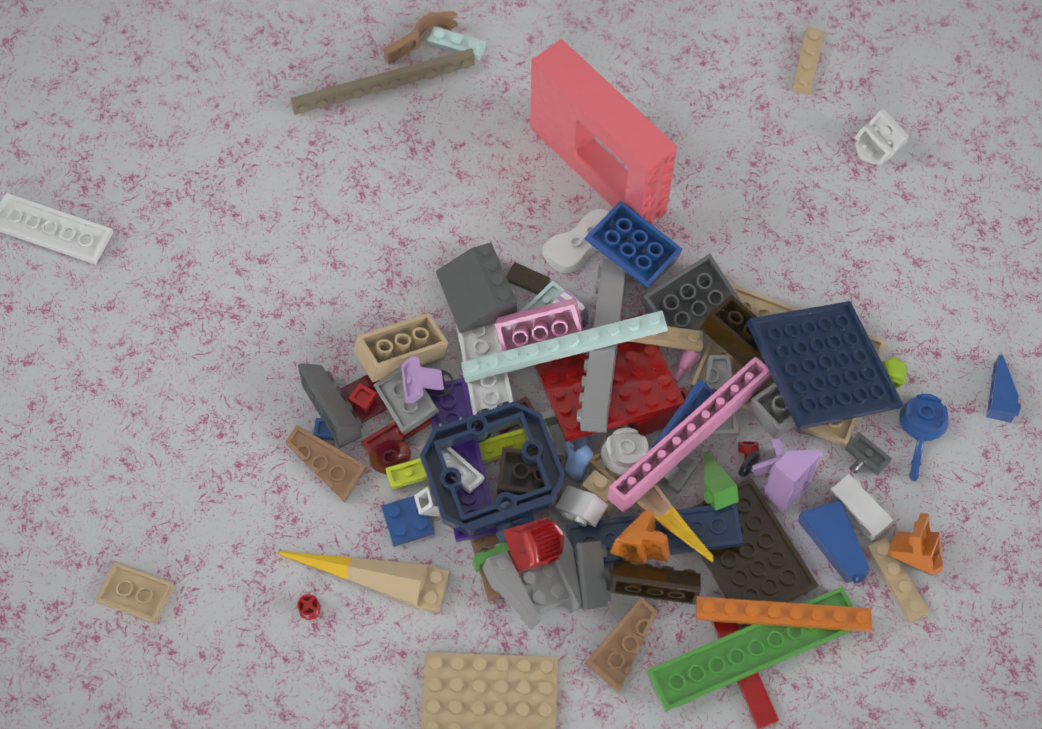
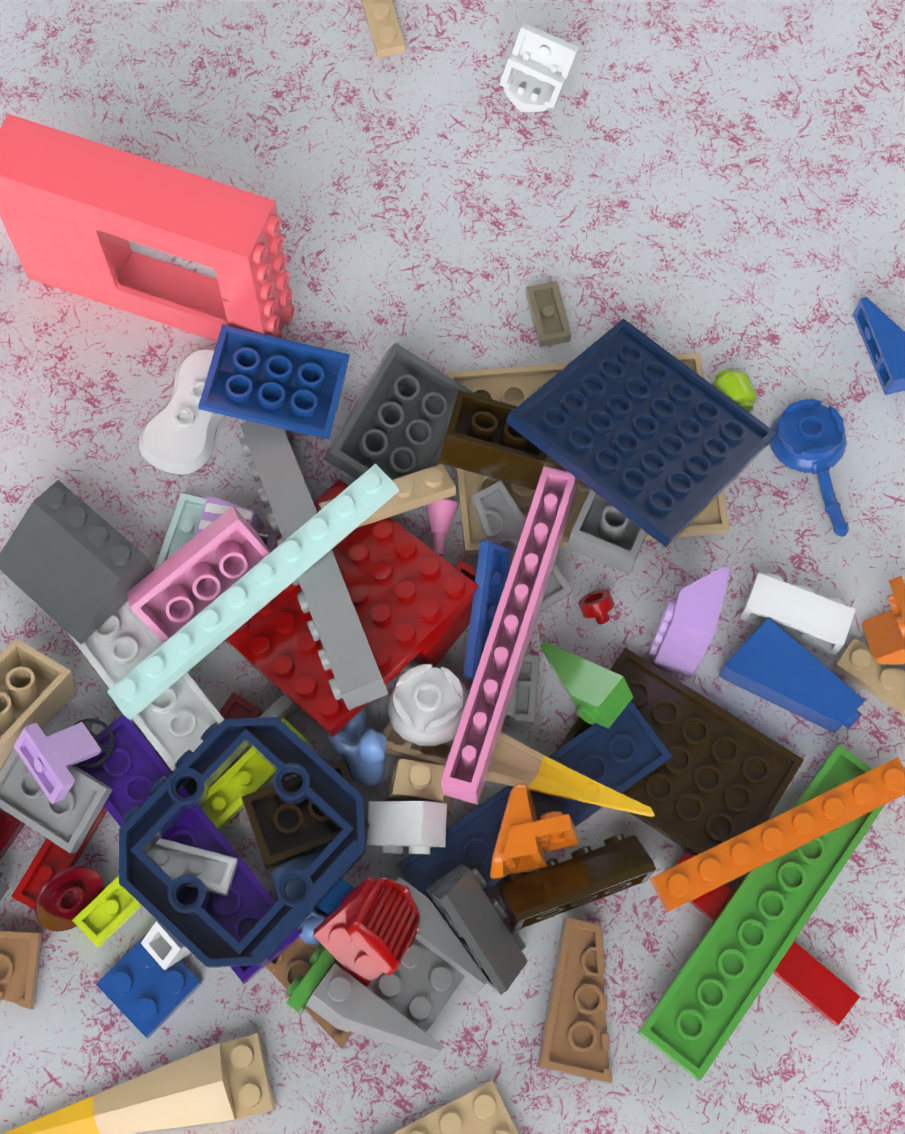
camera: 30 degrees left, 5 degrees up
dark brown tile [506,262,550,295] -> none
piece [738,438,785,478] -> none
dark grey plate [845,432,892,476] -> none
none -> dark tan plate [526,281,571,347]

